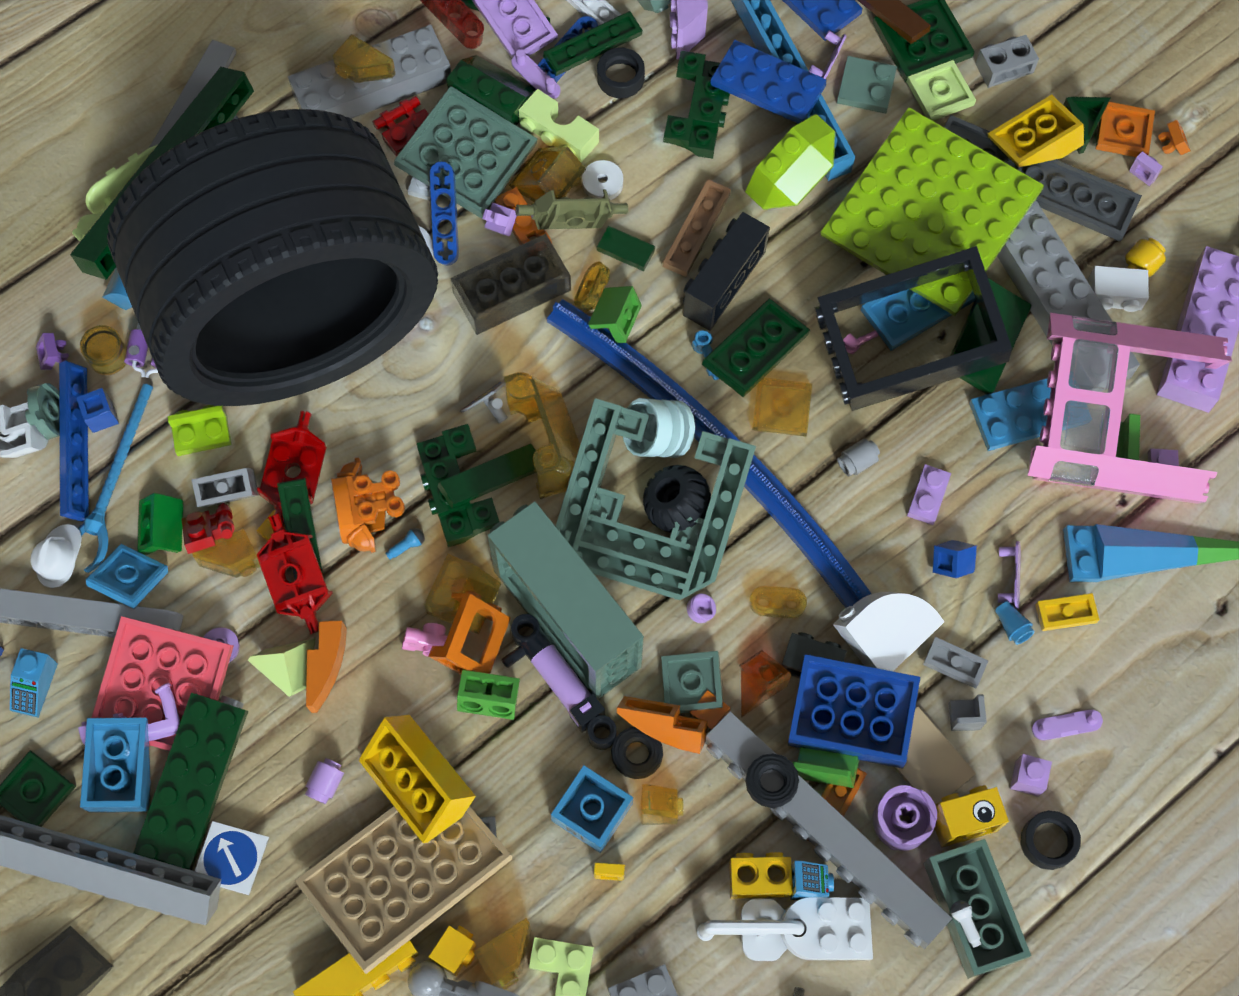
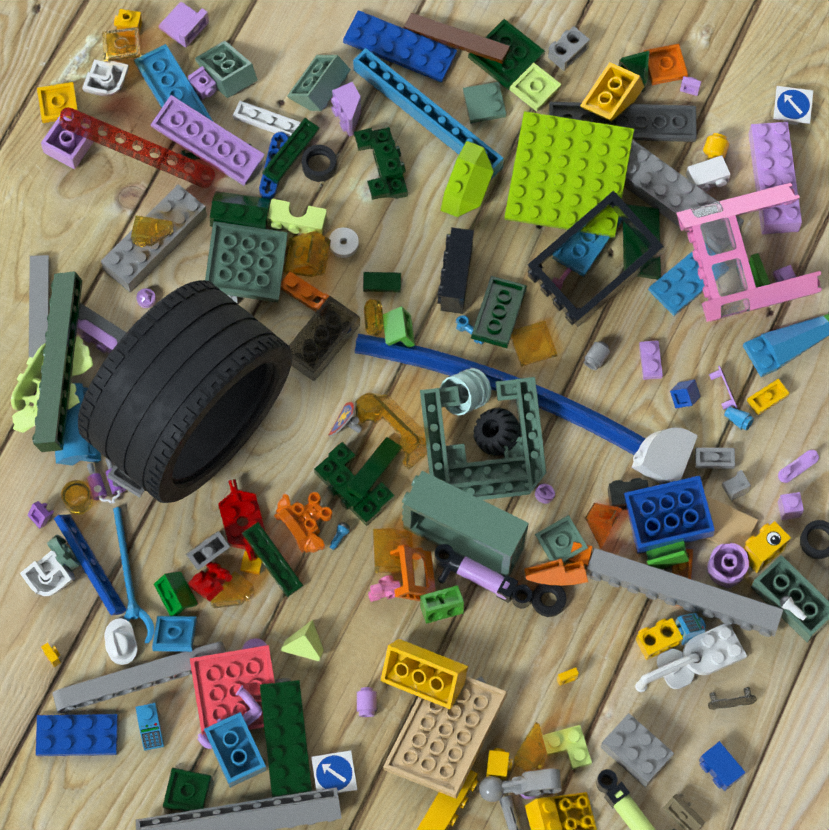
camera: 25 degrees left, 0 degrees up
blue panel [76,388,119,433] -> none
lime bracket [168,405,232,456] -> none
red plate [257,514,333,635] -> none
orange slope [306,621,347,713] -> none
red plate [372,96,429,157] -> none
blue beam [430,162,459,266] -> none
lavender tile [482,203,516,236] -> none
lavender piece [512,49,561,99] -> none
olive plate [515,189,628,230] -> none
dark azure brick [551,765,633,853] -> none
clear yellow slope [641,784,683,825] -> none
medium nougat plate [663,179,731,277] -> none
blue plate [711,40,827,124] -> none
black tyre [745,753,799,808] -> none
clear yellow plate [749,586,807,618] -> none
lavender piece [808,31,847,79] -> none
orange tile [1158,120,1191,155] -> none

